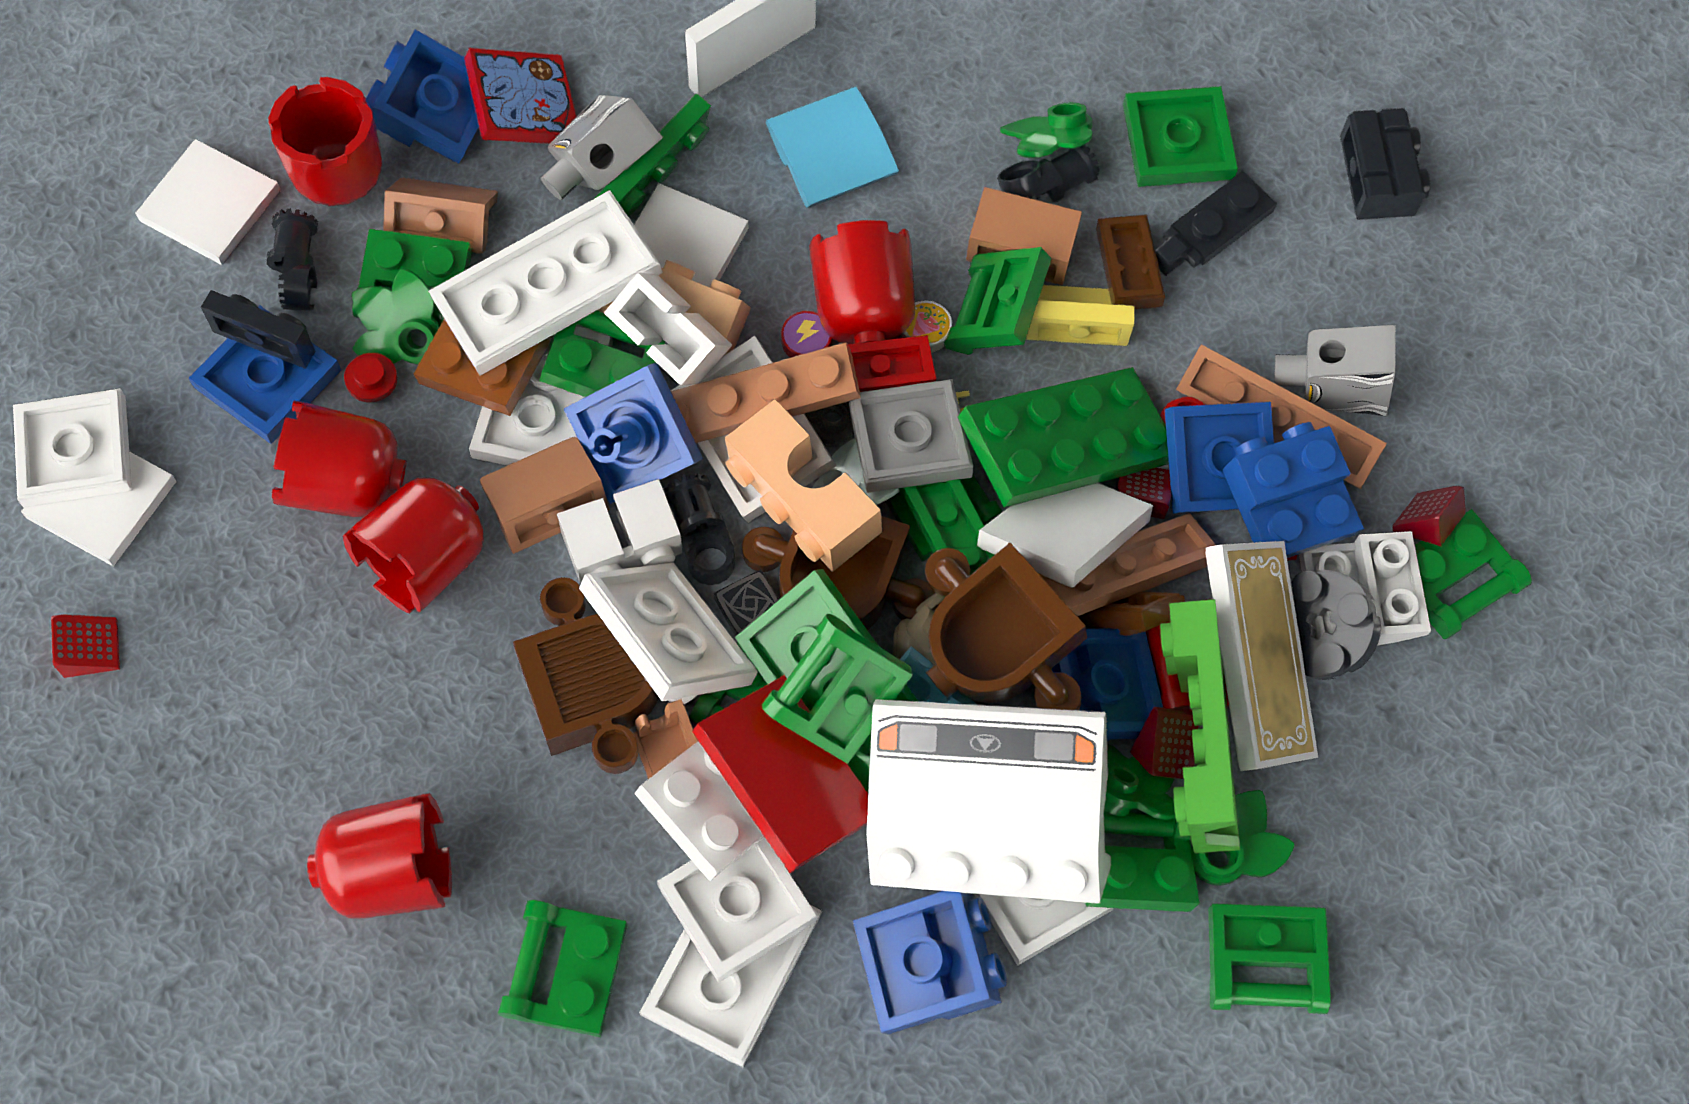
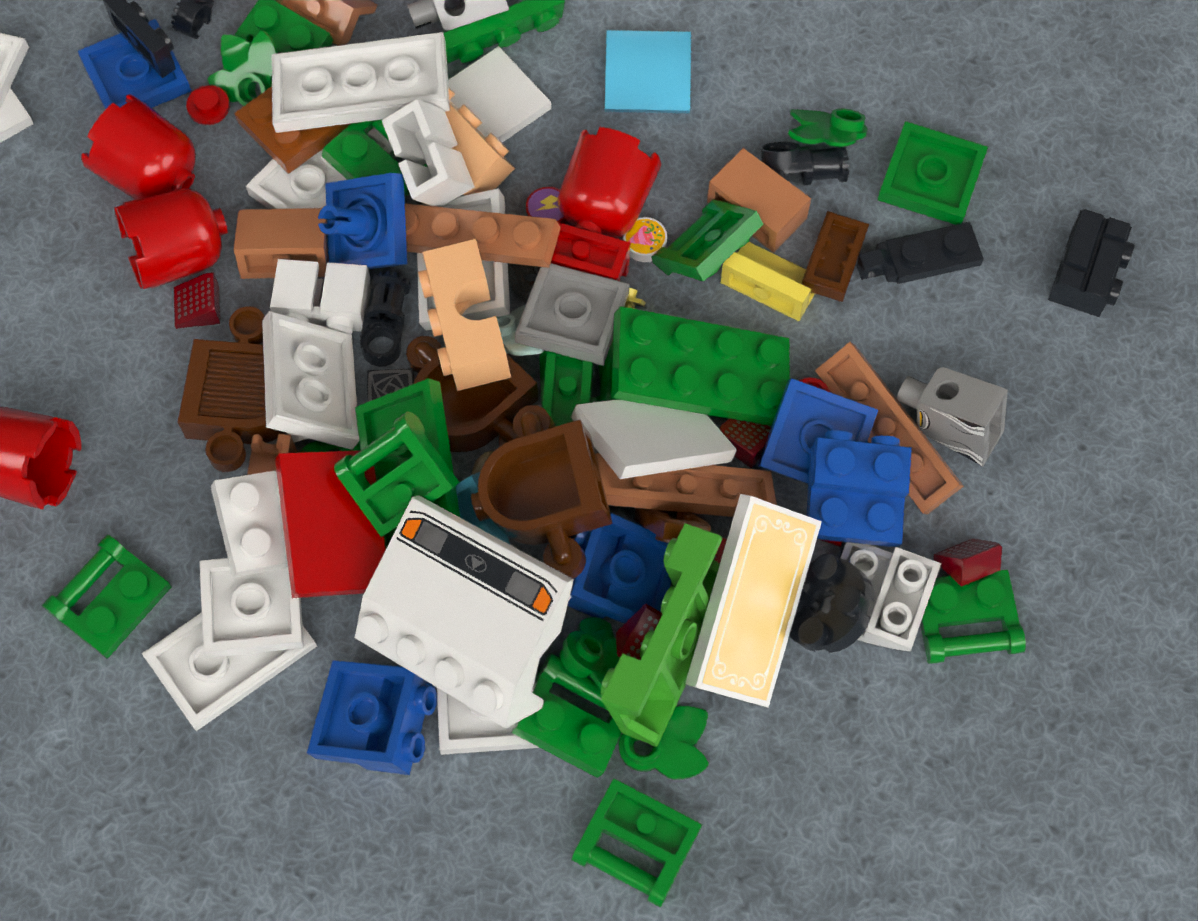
camera: 30 degrees right, 0 degrees up
none -> dark red slope [174,272,221,329]

